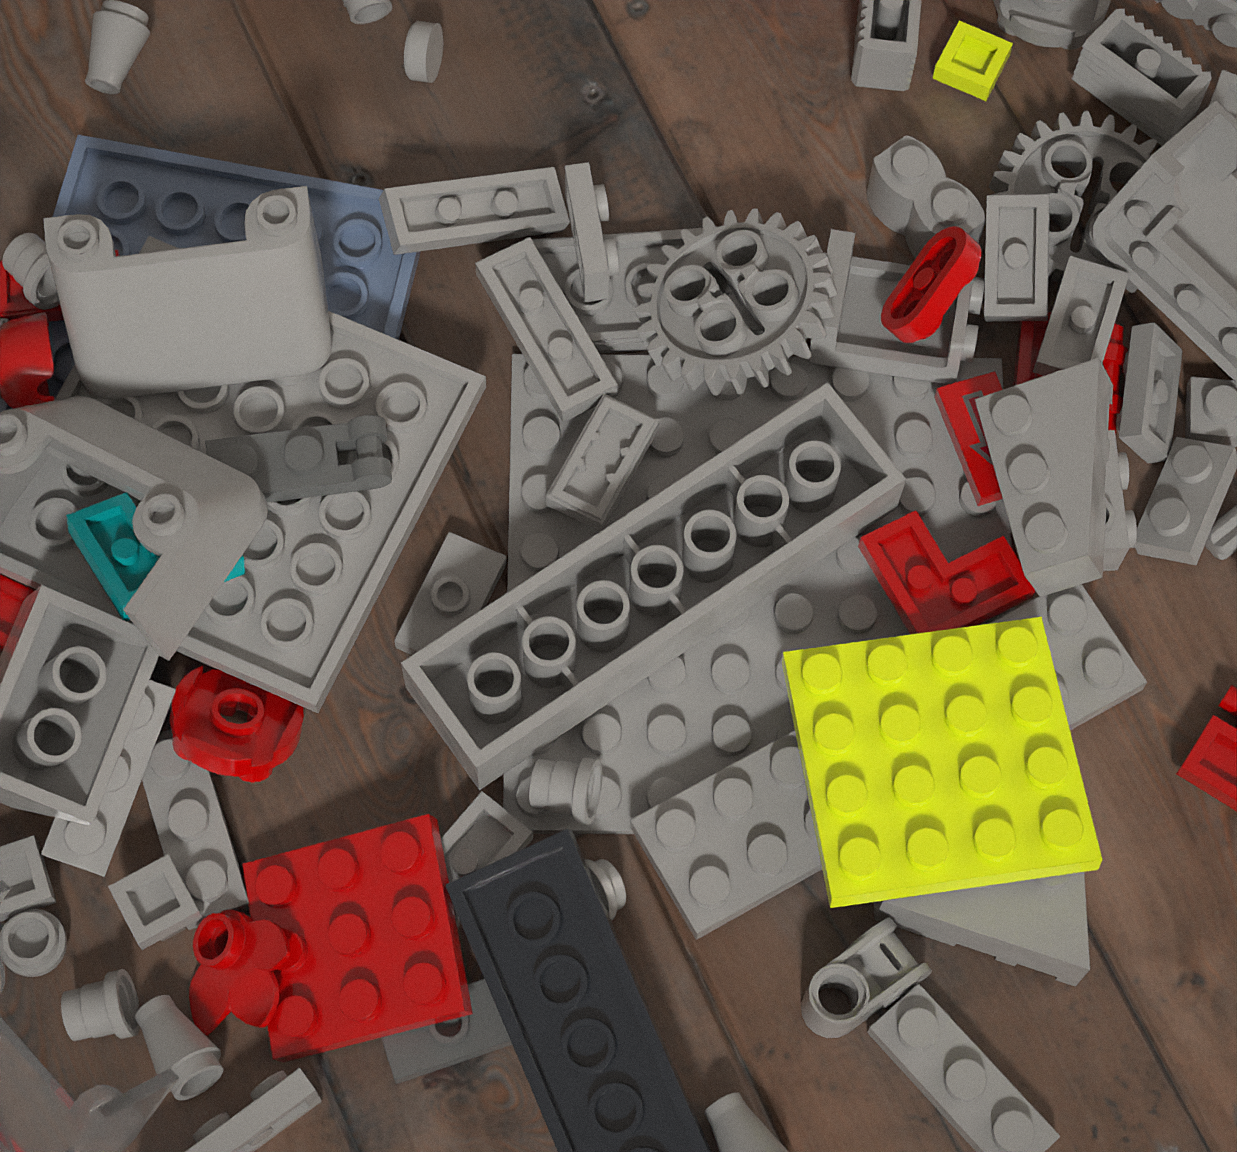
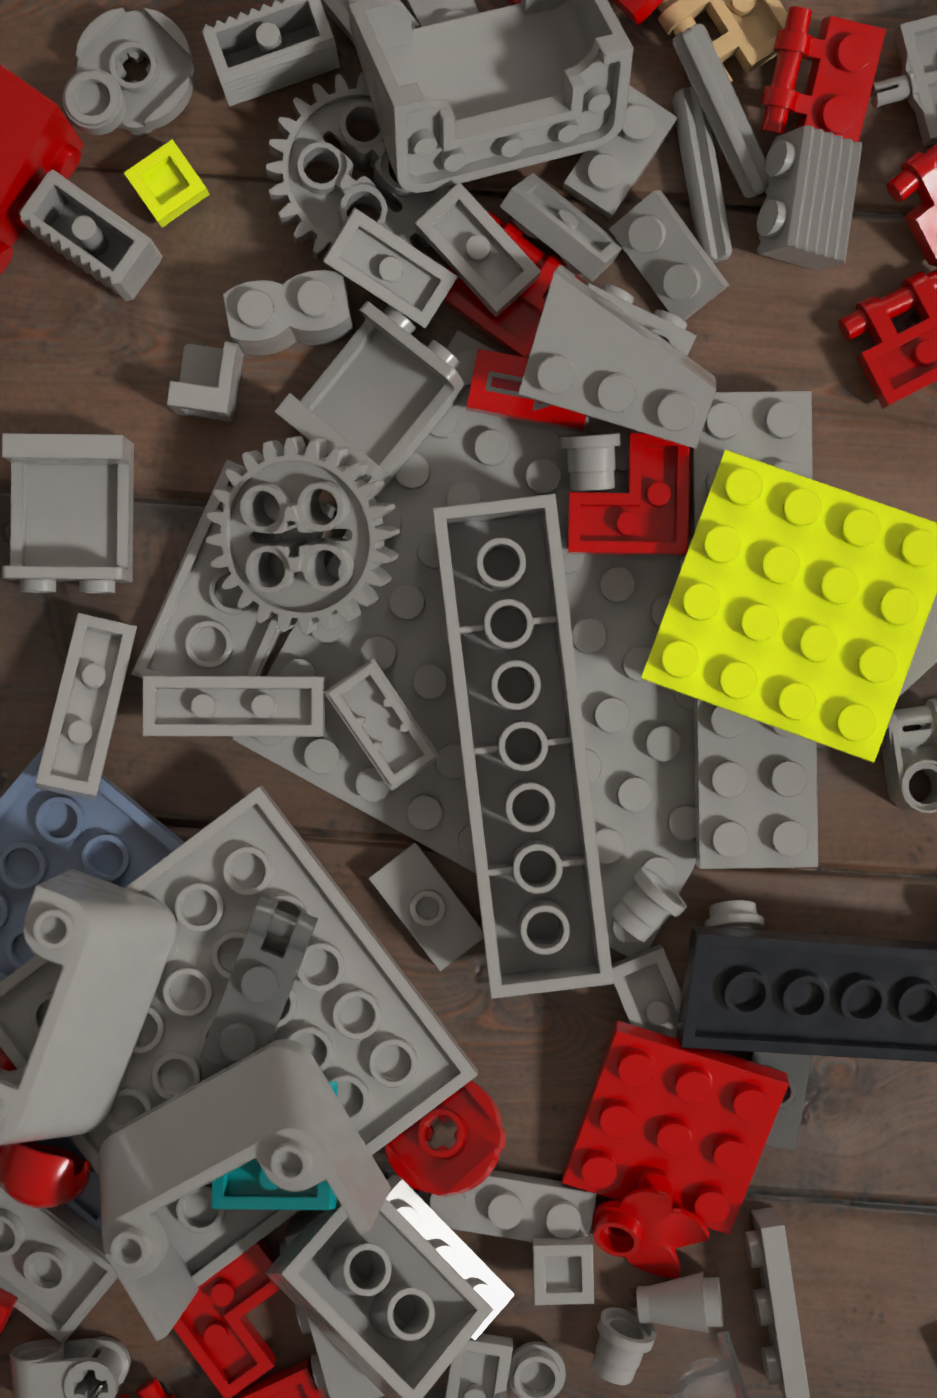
camera: 60 degrees left, 20 degrees up
light grey plate [565,162,619,302] -> none
red plate [881,226,982,343] -> none
none -> light grey panel [2,433,134,594]
none -> light grey panel [167,341,244,423]
none -> light grey piece [560,433,621,491]

